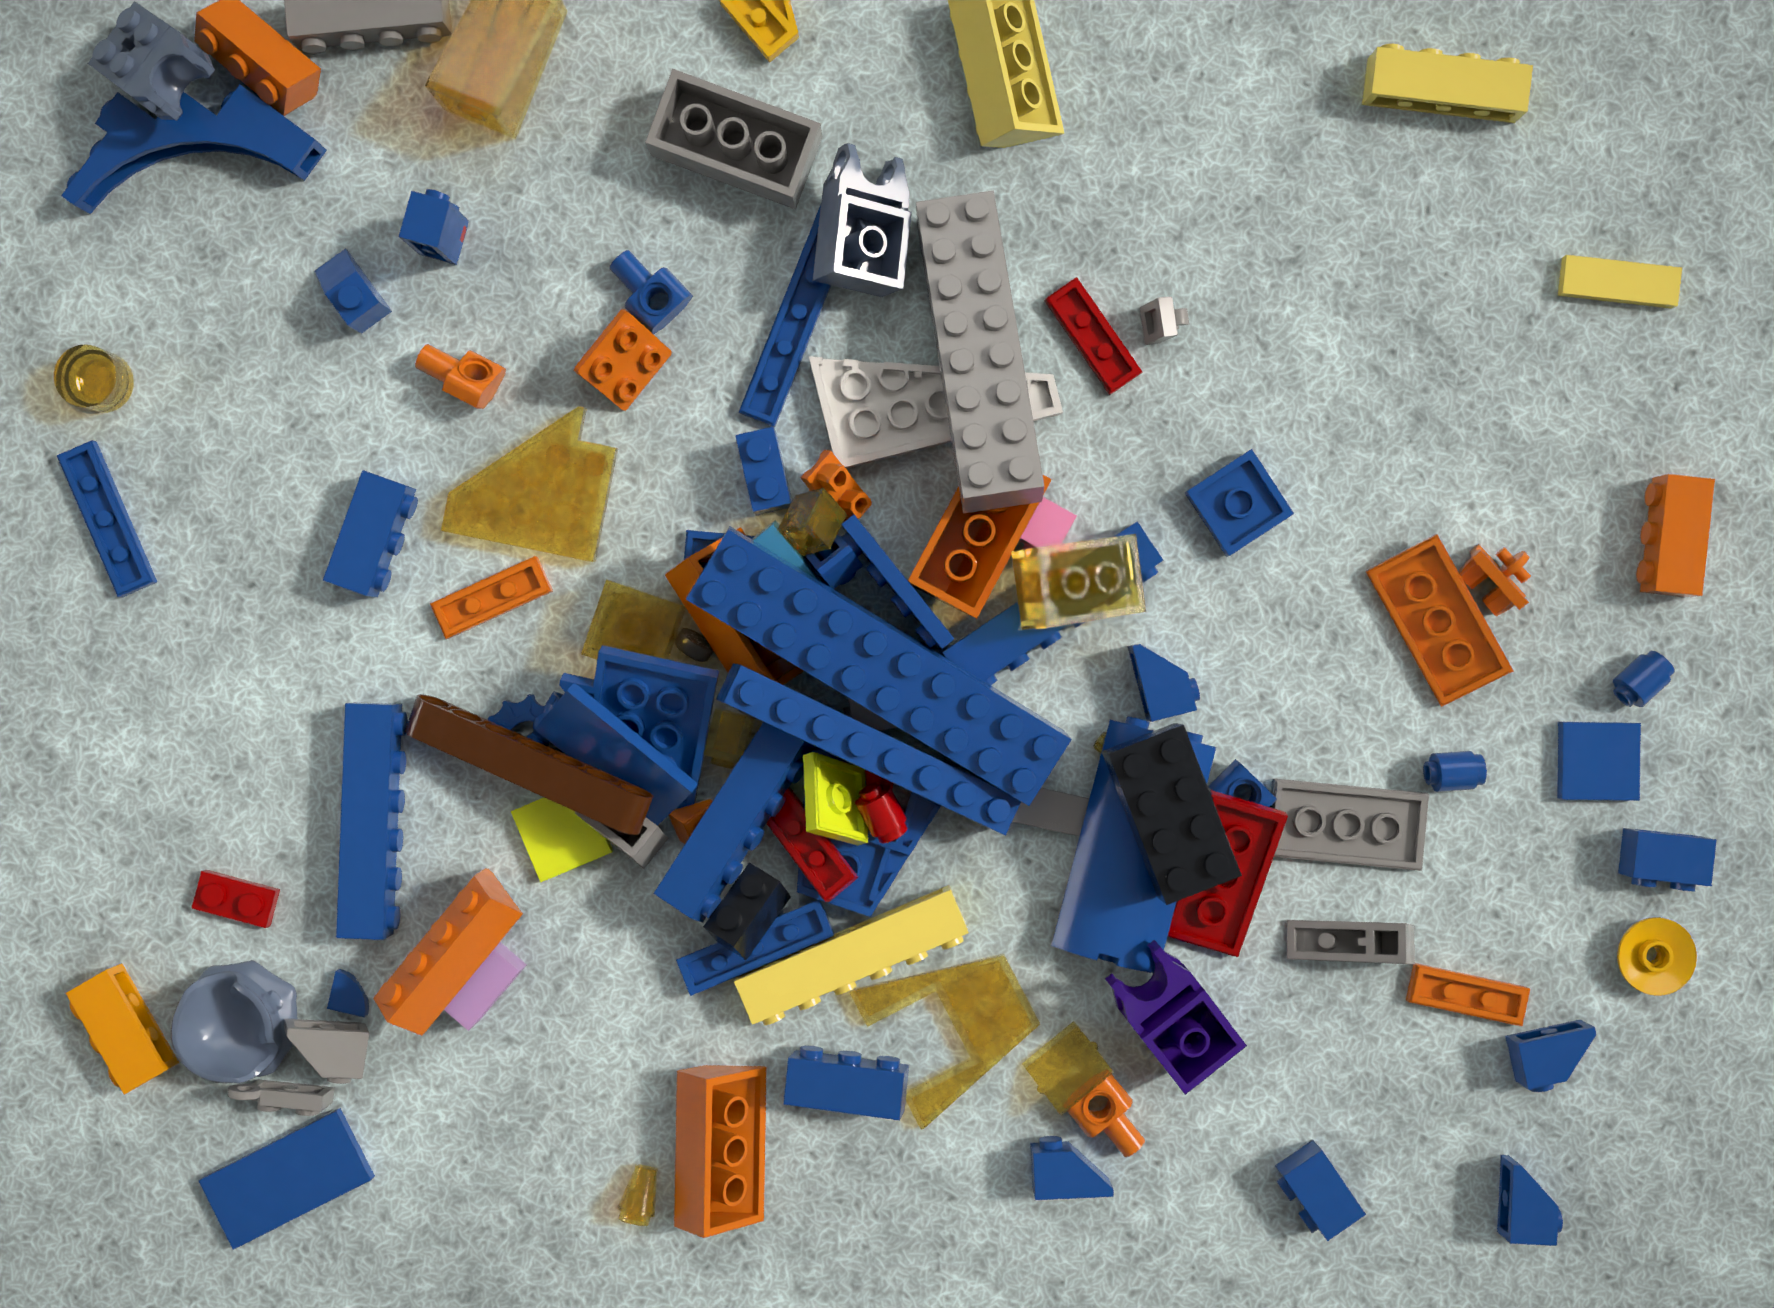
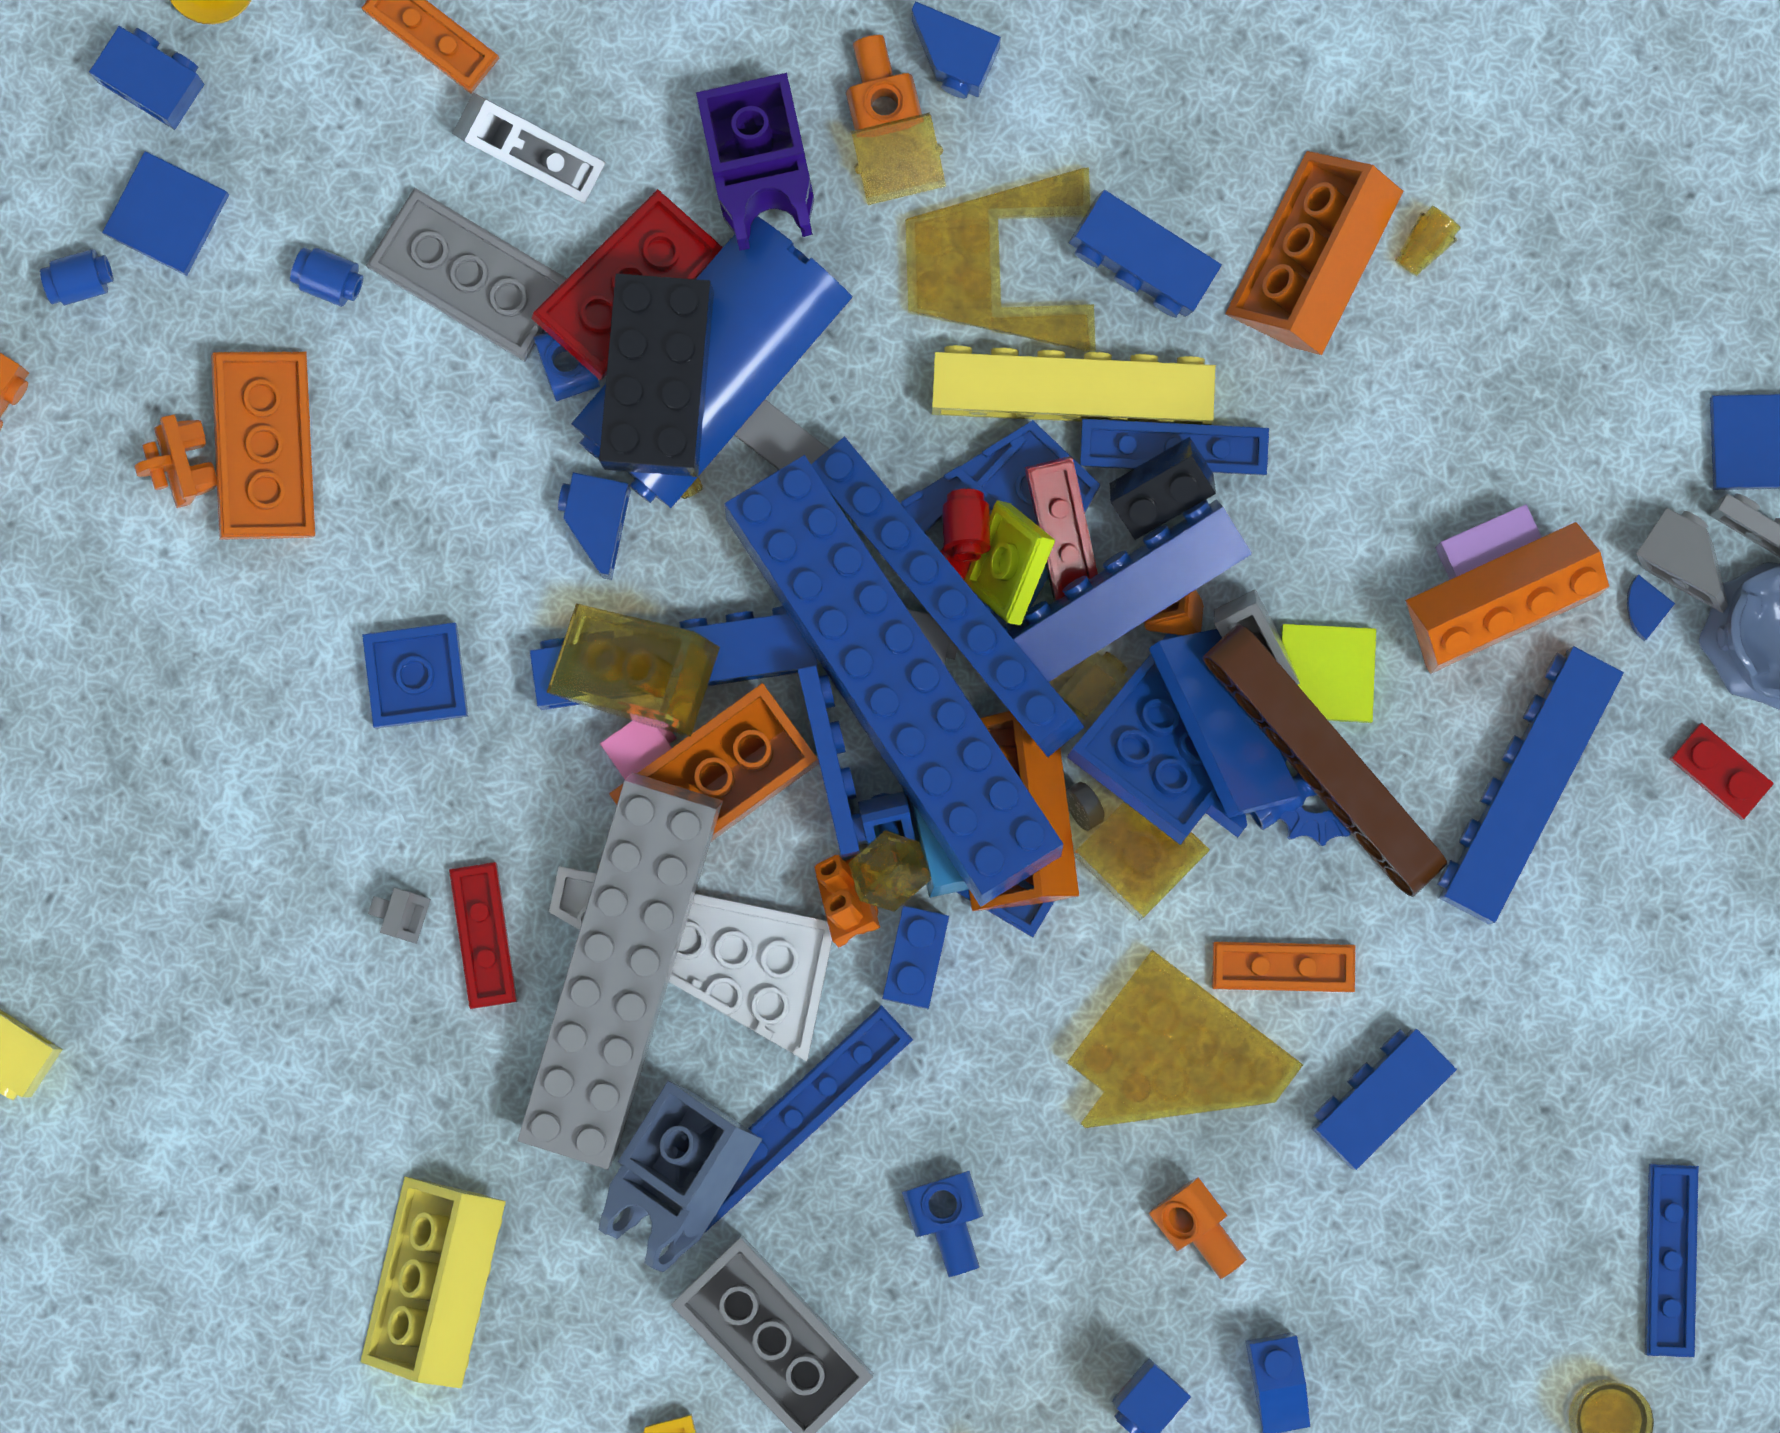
camera: 155 degrees left, 5 degrees down
orange bracket [573,309,672,411] -> none

